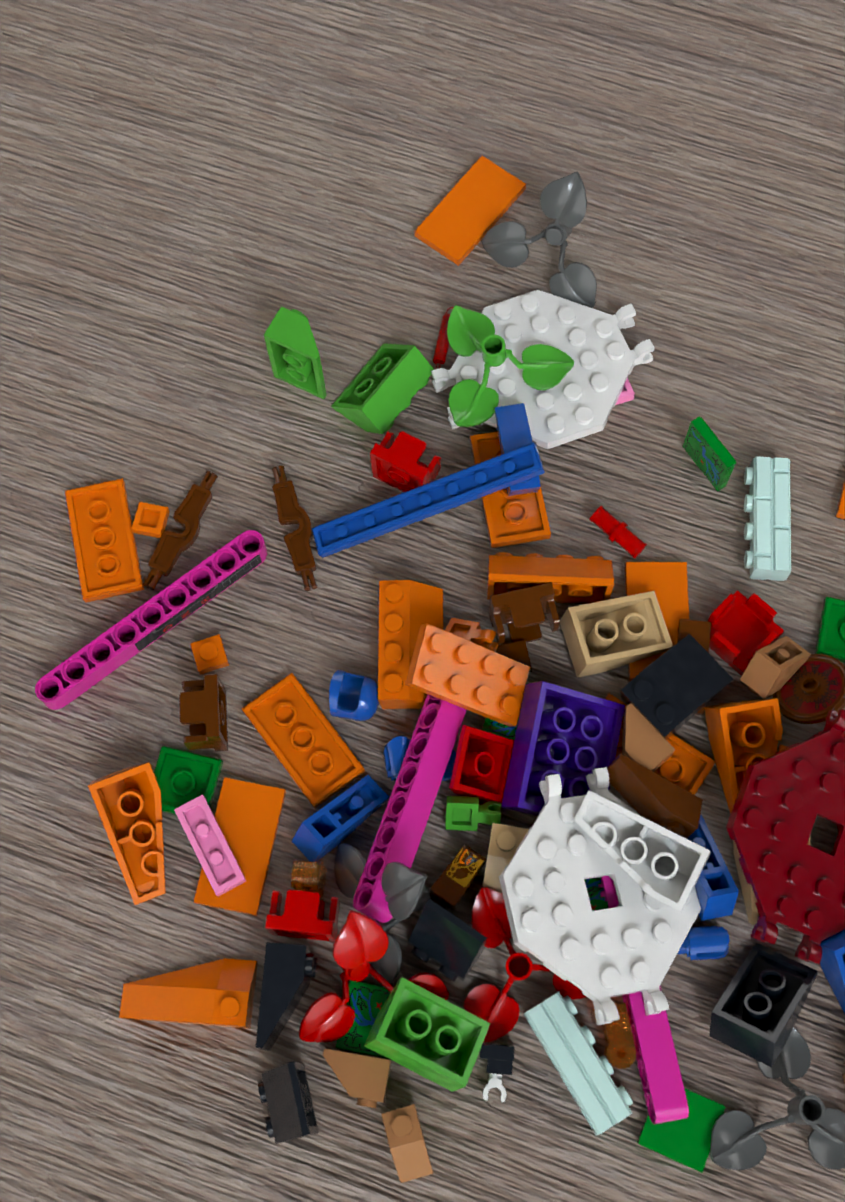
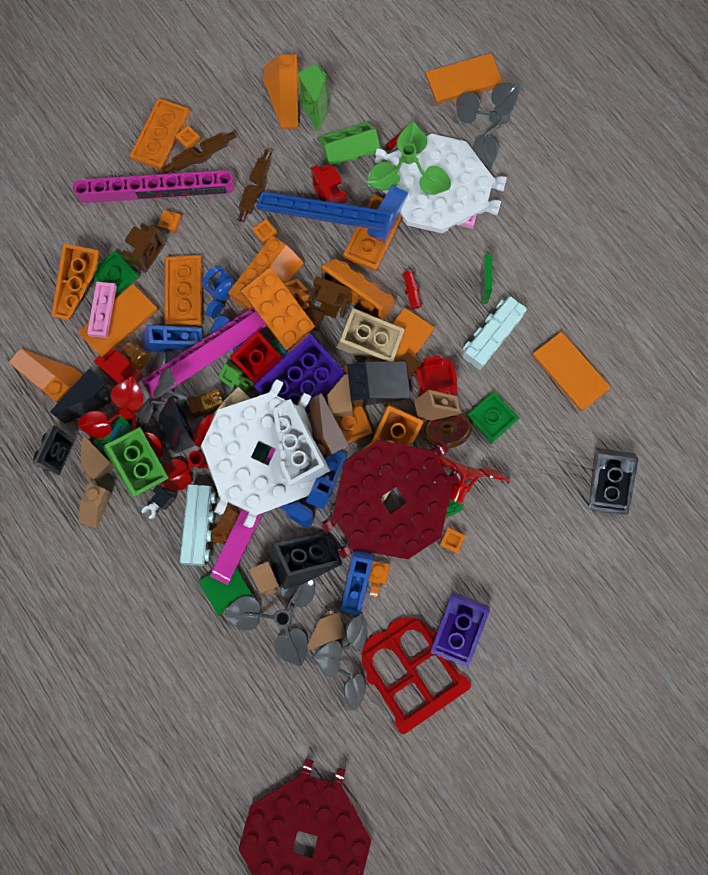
camera: 35 degrees right, 5 degrees up
none -> blue tile [206,300,224,319]
none -> medium nougat slope [249,562,281,597]
none -> orange plate [252,219,278,245]
none -> orange wedge [264,54,299,129]

